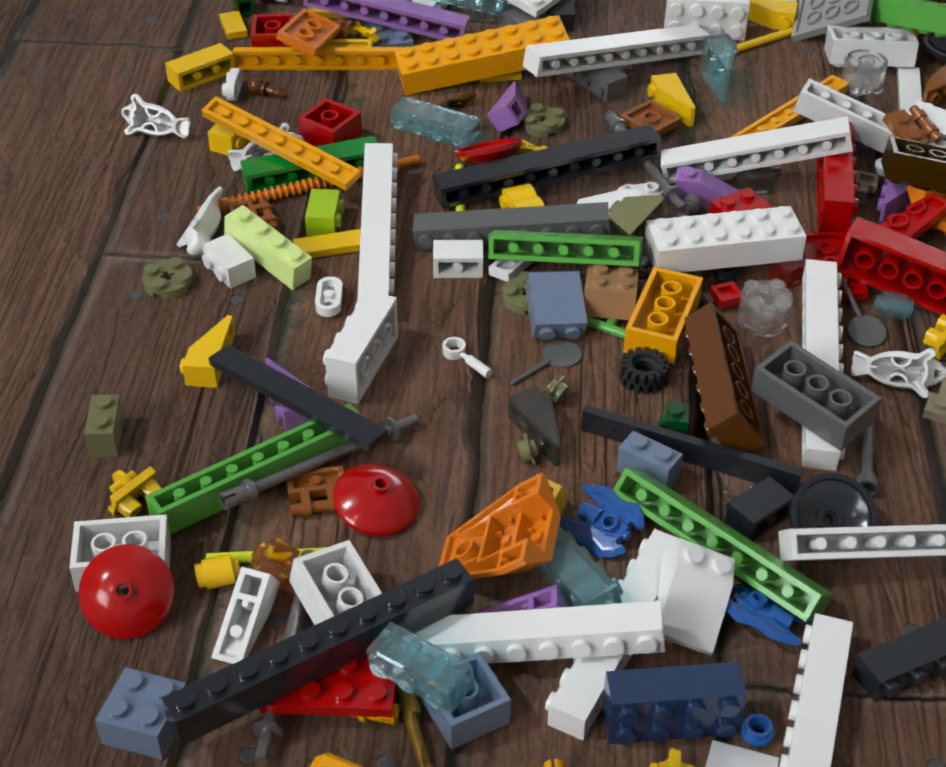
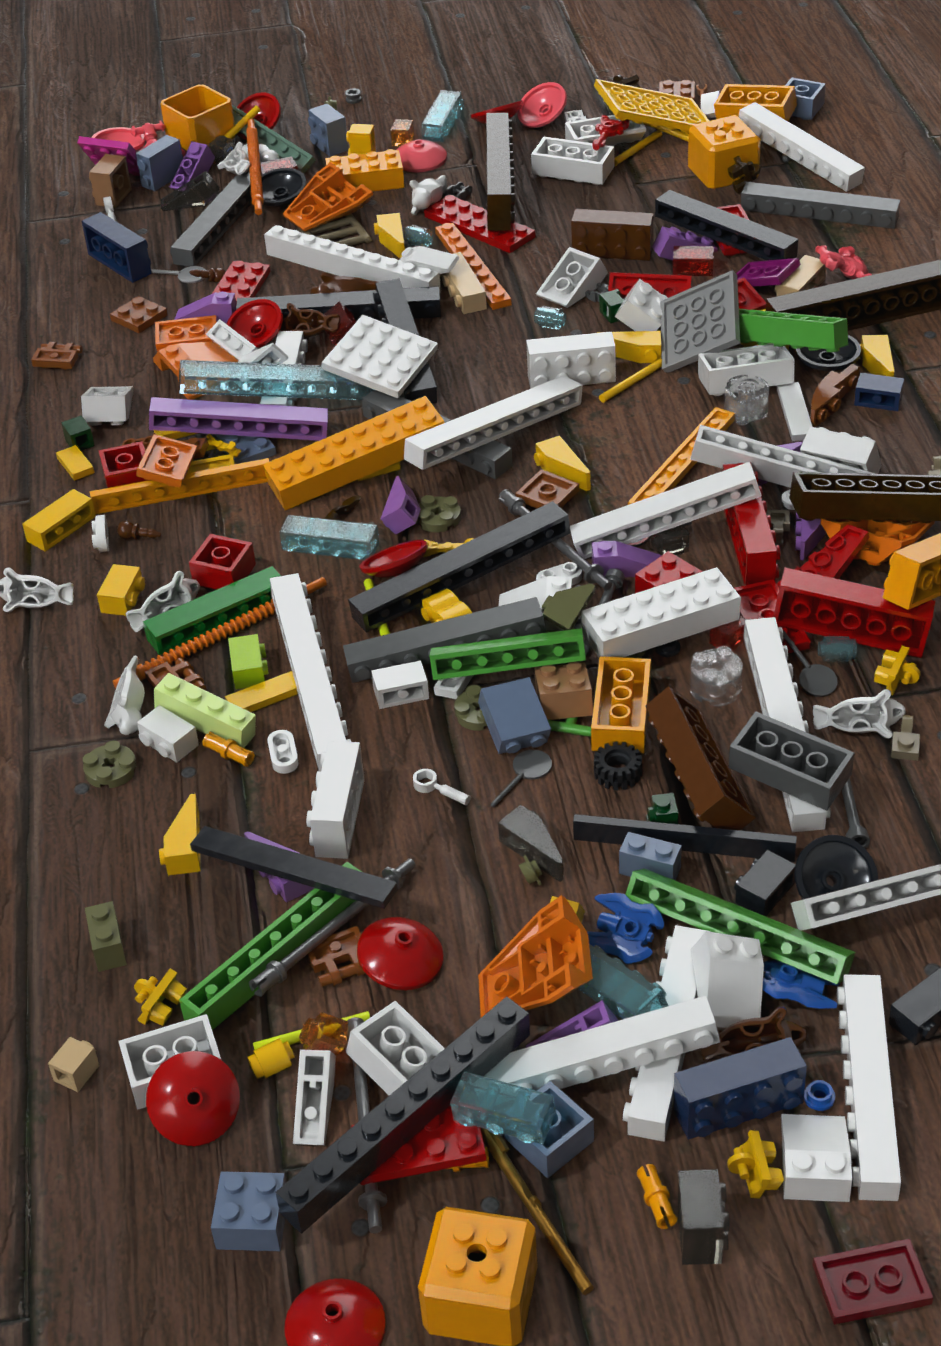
camera: 10 degrees left, 0 degrees up
light orange plate [201,96,361,191] -> none
olive plate [544,375,569,404] -> none
clear light blue slope [700,34,737,107] -> none
red plate [709,281,745,309] -> none
dark orange plate [882,105,942,144] -> none
none -> tan brick [48,1037,99,1092]
none -> light orange pin [203,731,255,767]
none -> reddish brown animal [701,1007,807,1061]

